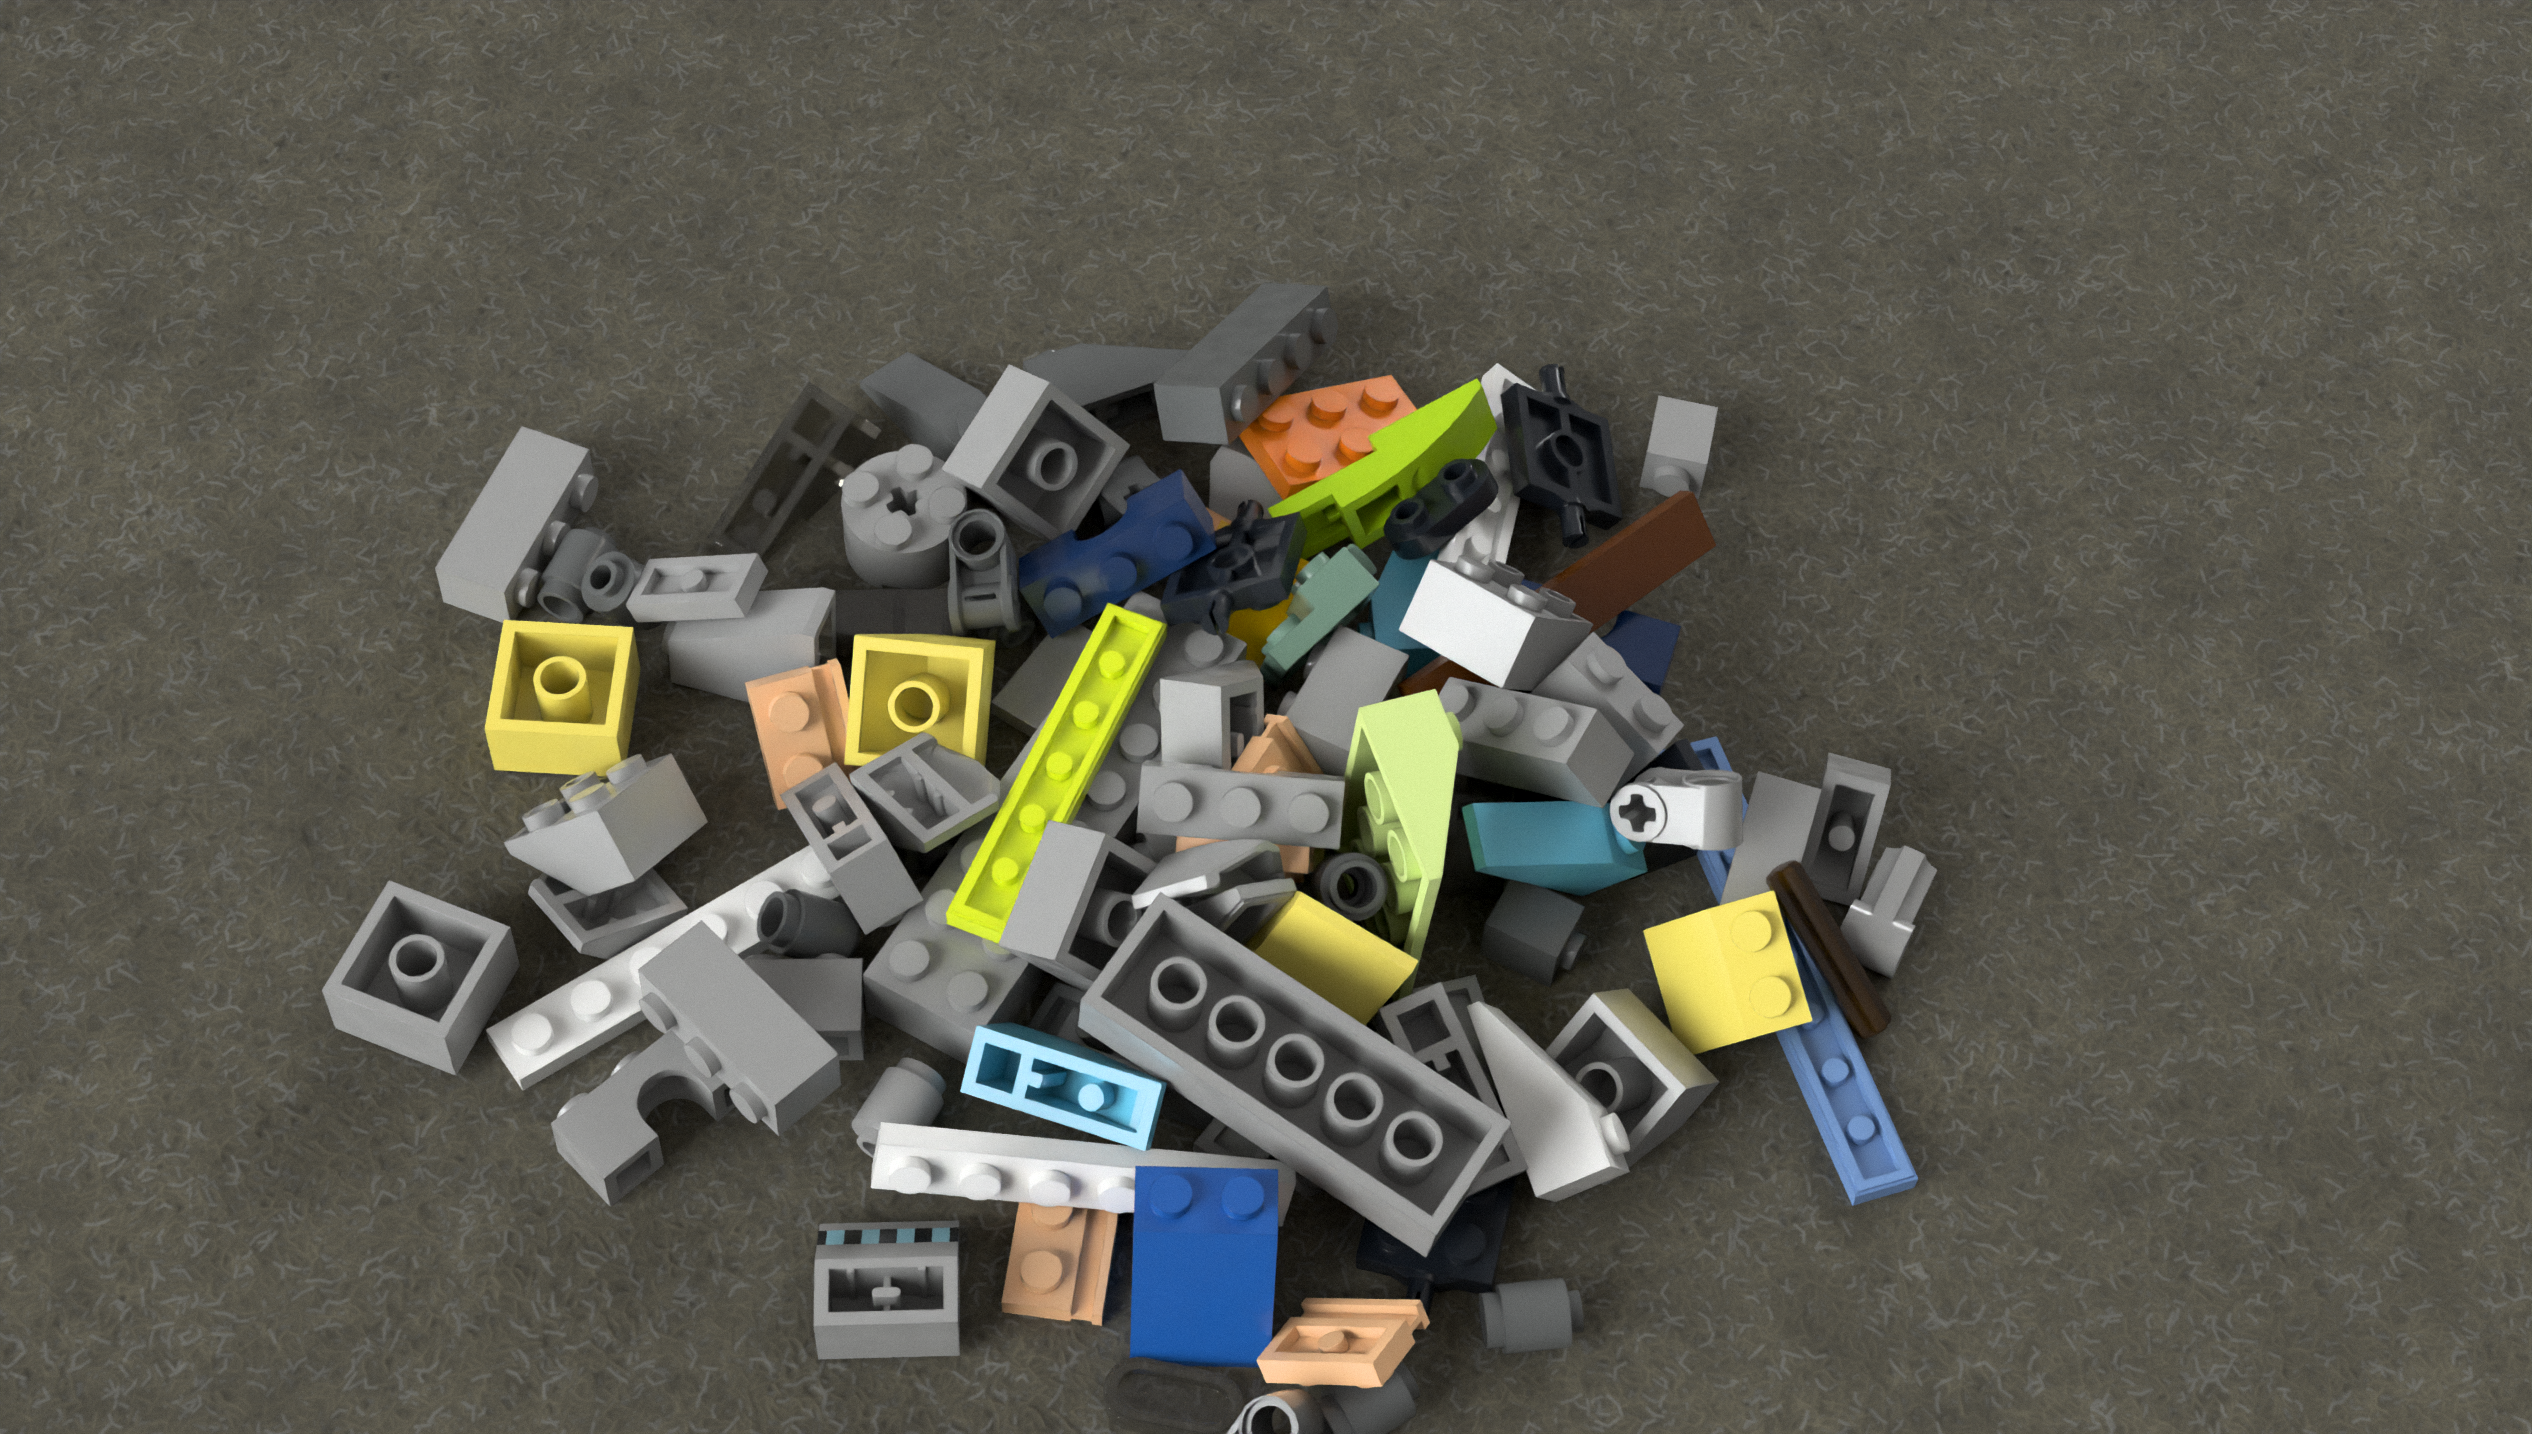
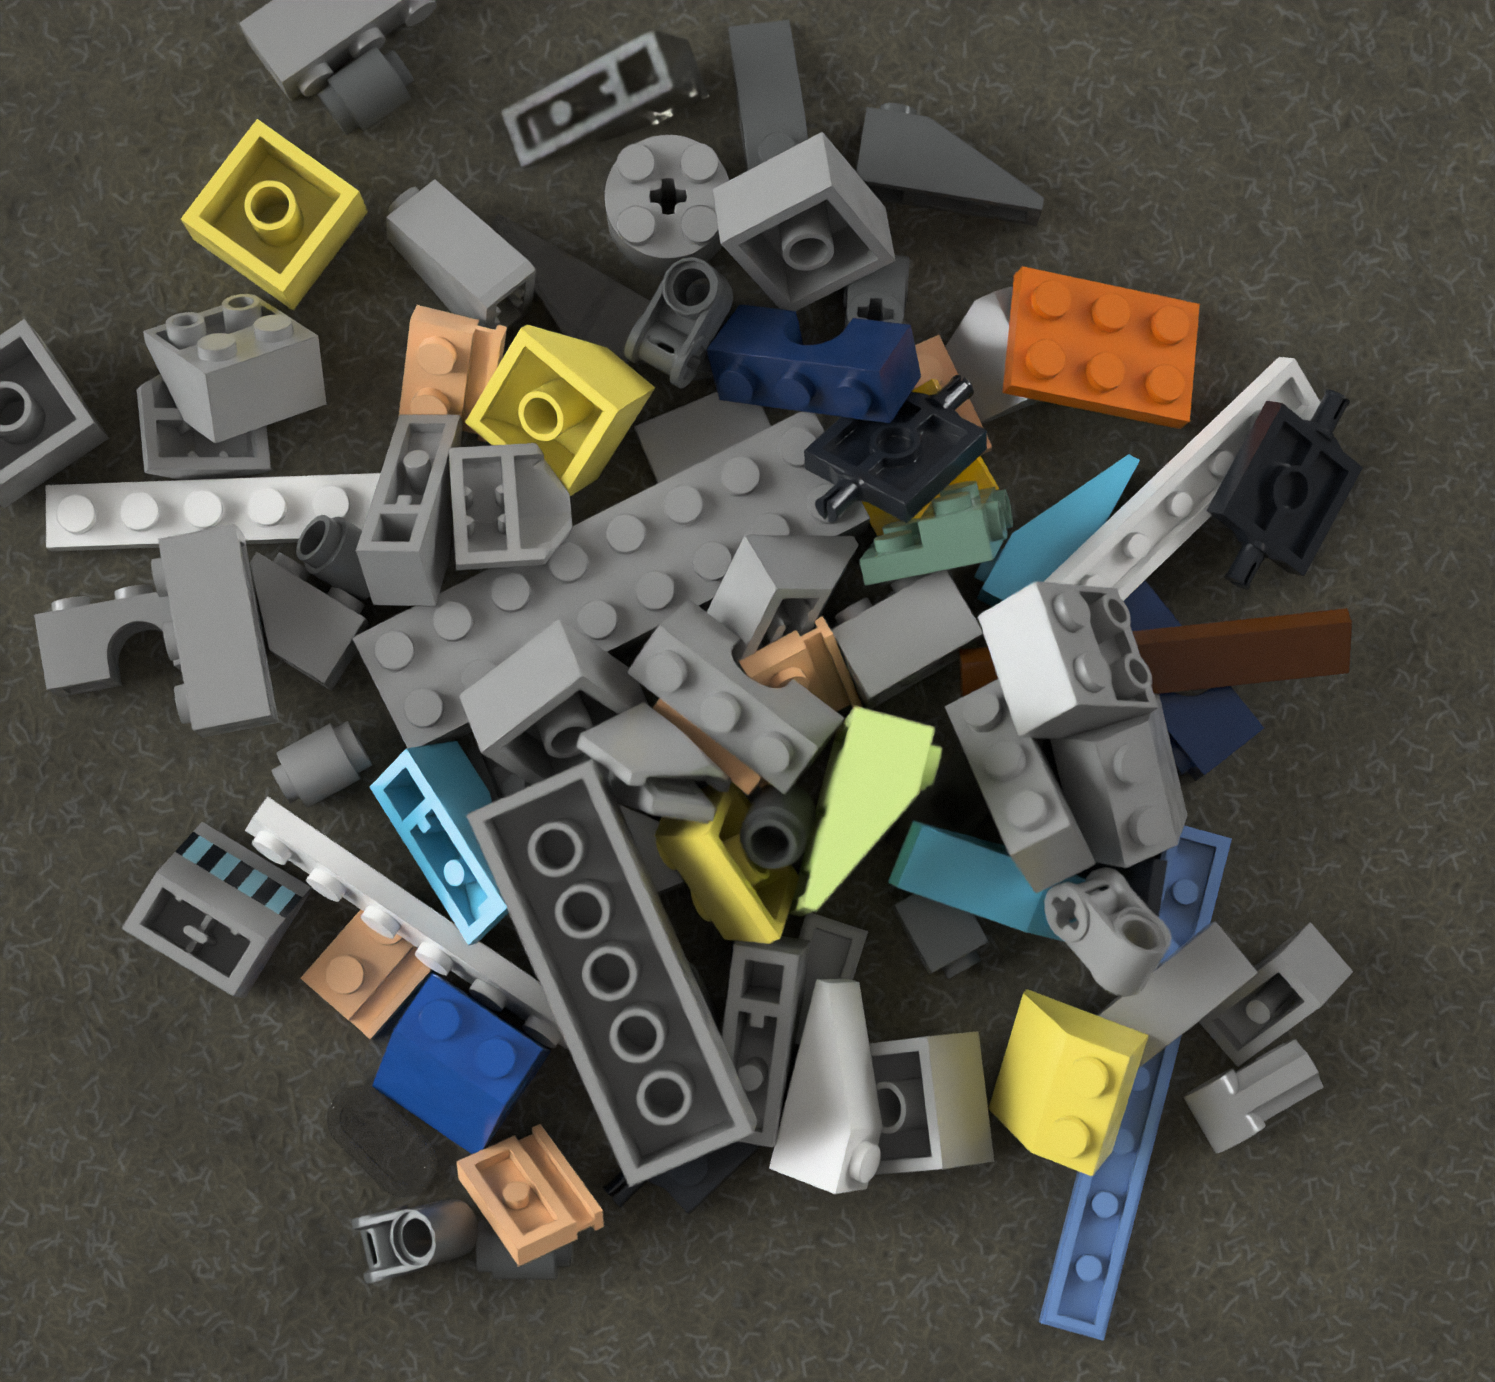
camera: 35 degrees right, 25 degrees up
dark grey brick [581,551,664,631] -> none
light grey plate [626,553,768,623] -> none
neon yellow tile [946,603,1167,943] -> none
dark grey brick [1153,283,1338,445] -> none
lime slope [1267,378,1498,560] -> none
black plate [1383,458,1499,560] -> none
dark grey brick [1479,1277,1584,1355] -> none
light grey brick [1639,395,1718,499] -> none
dark brown axle [1766,860,1891,1039] -> none

